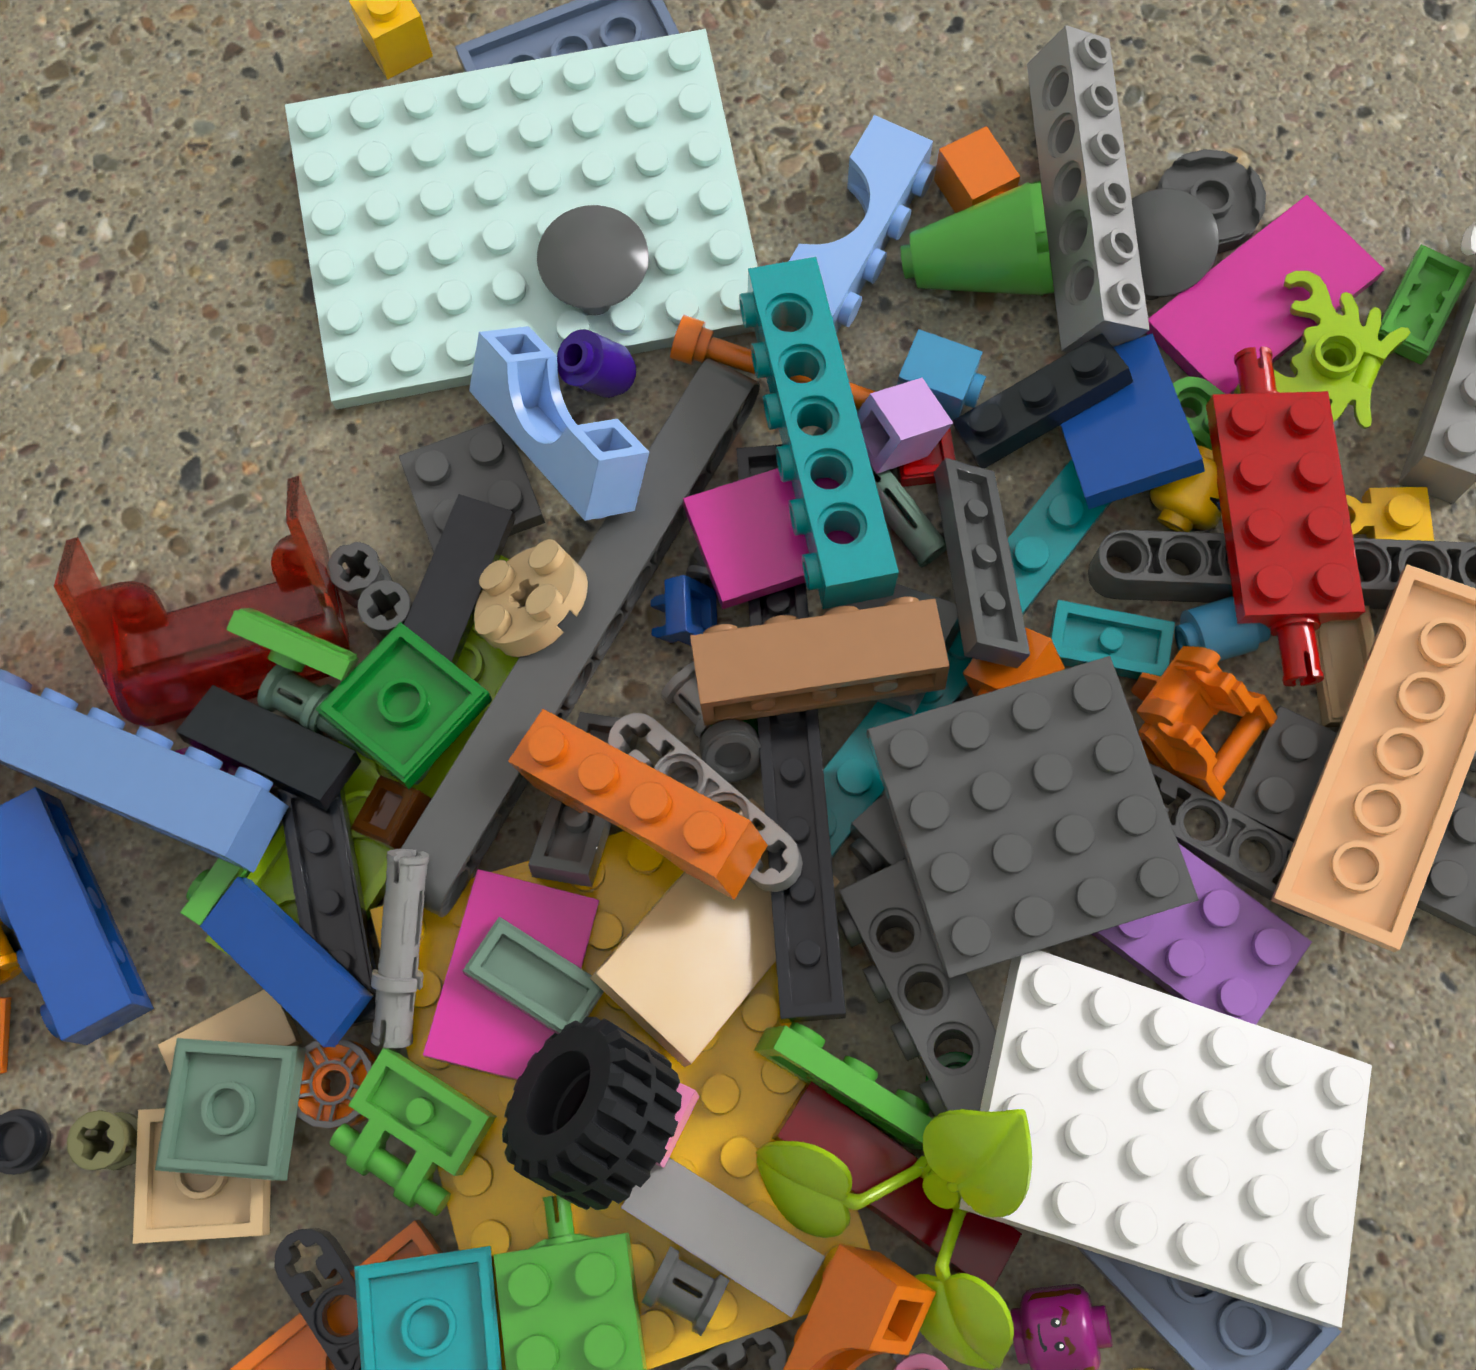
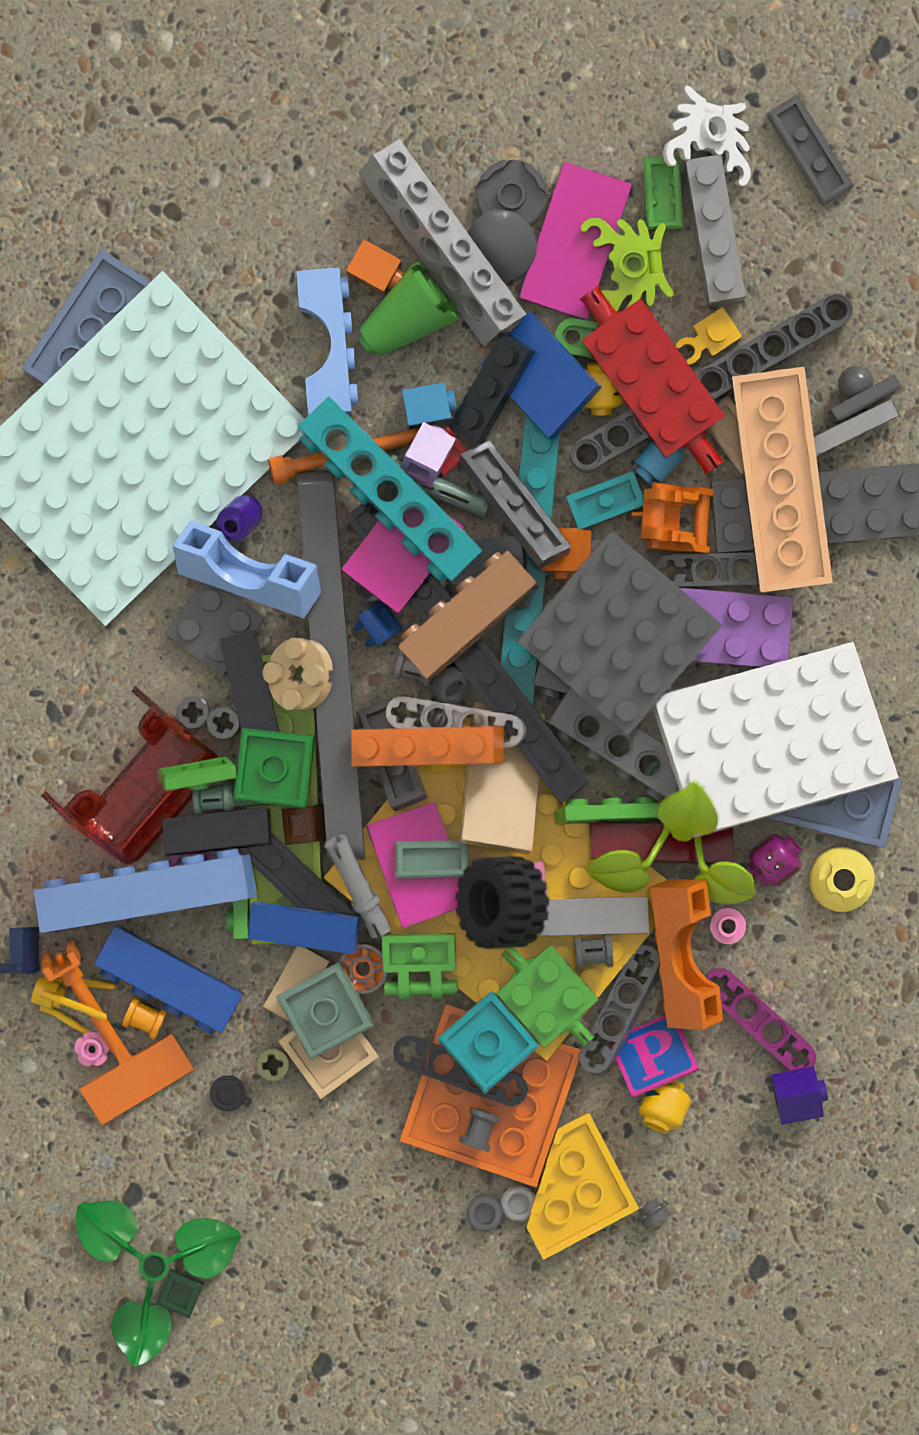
camera: 35 degrees left, 15 degrees up
dark grey dish [537,205,649,316] -> none

